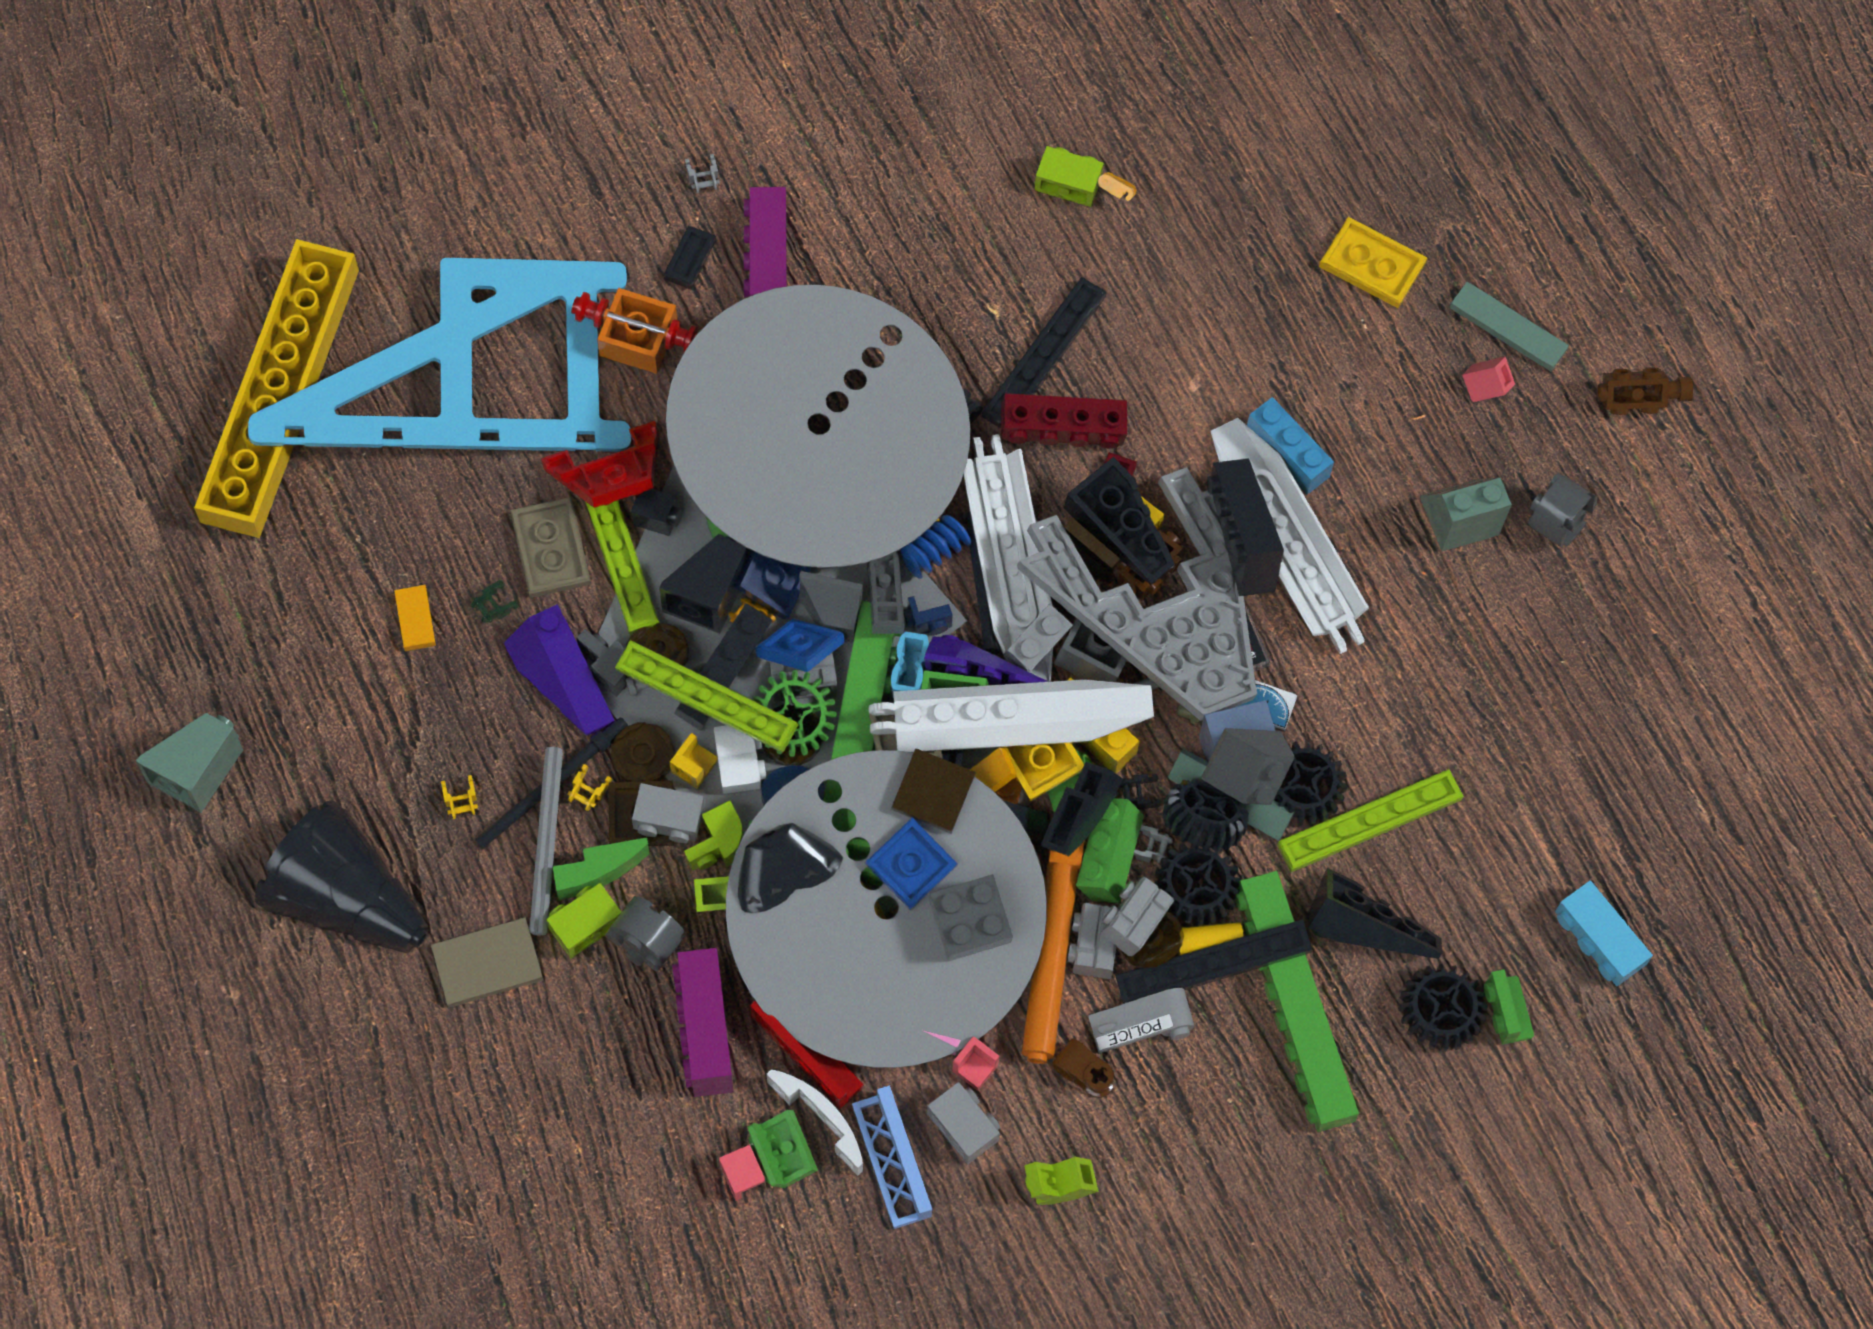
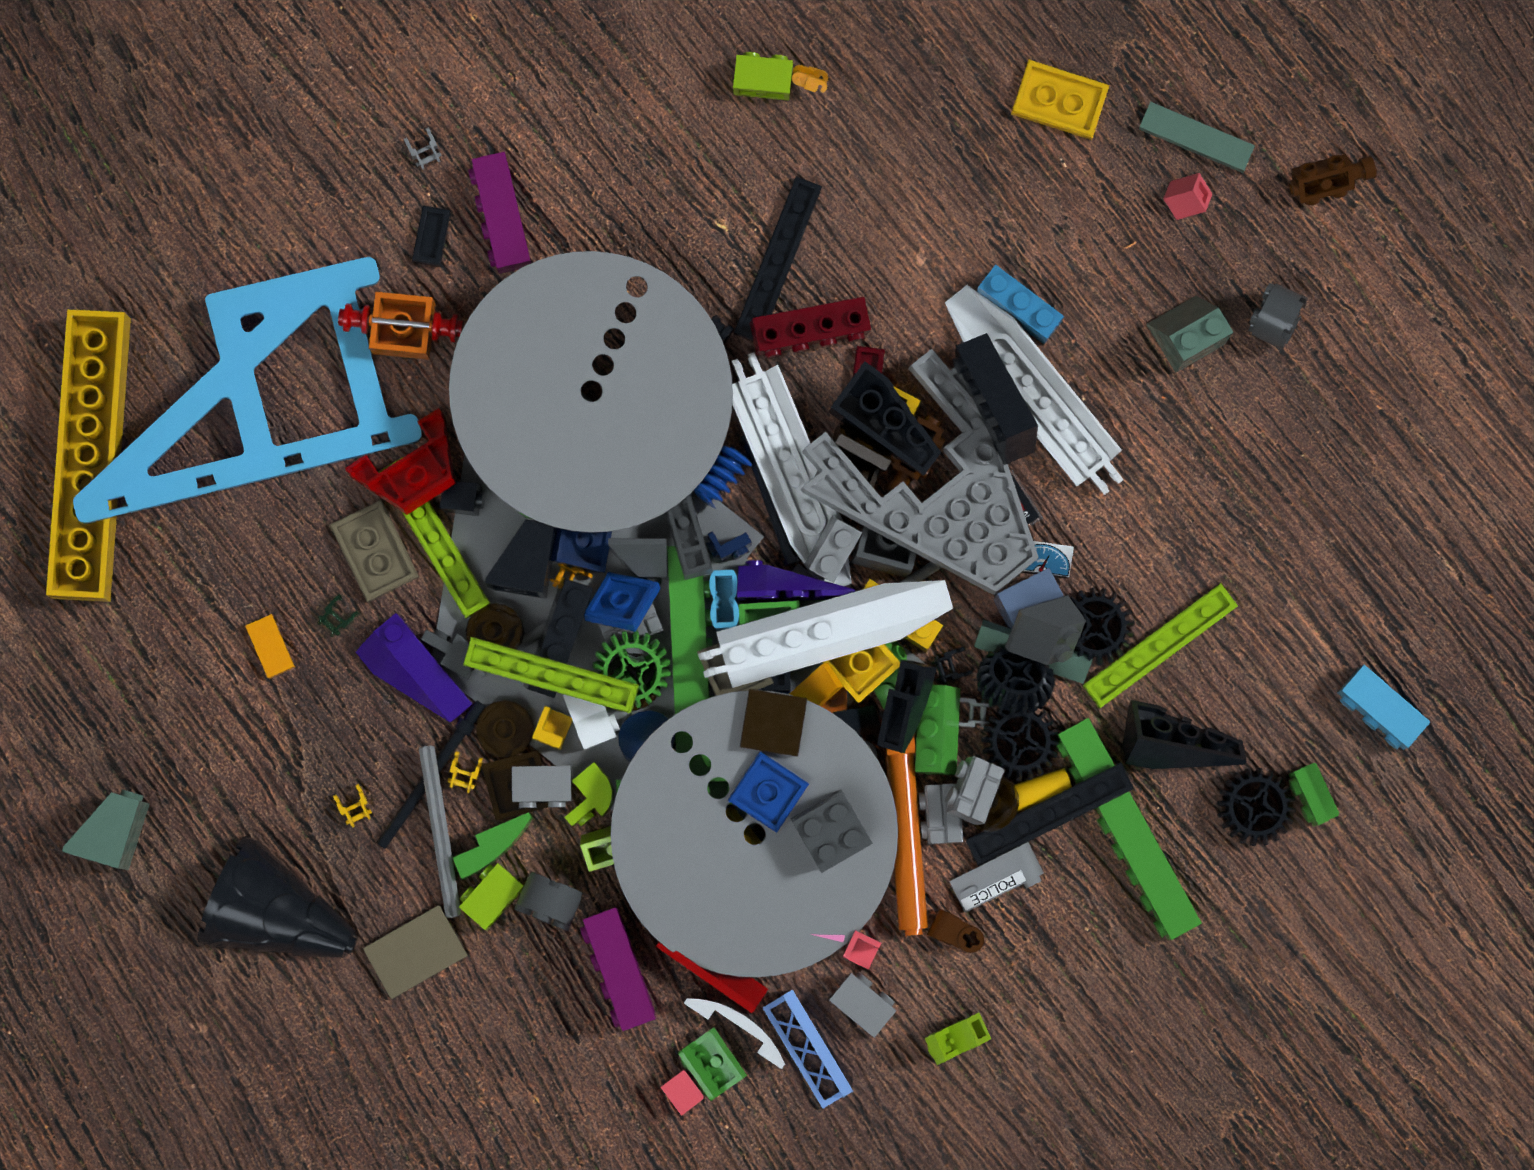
camera: 10 degrees left, 15 degrees up
black piece [738,823,843,913] -> none

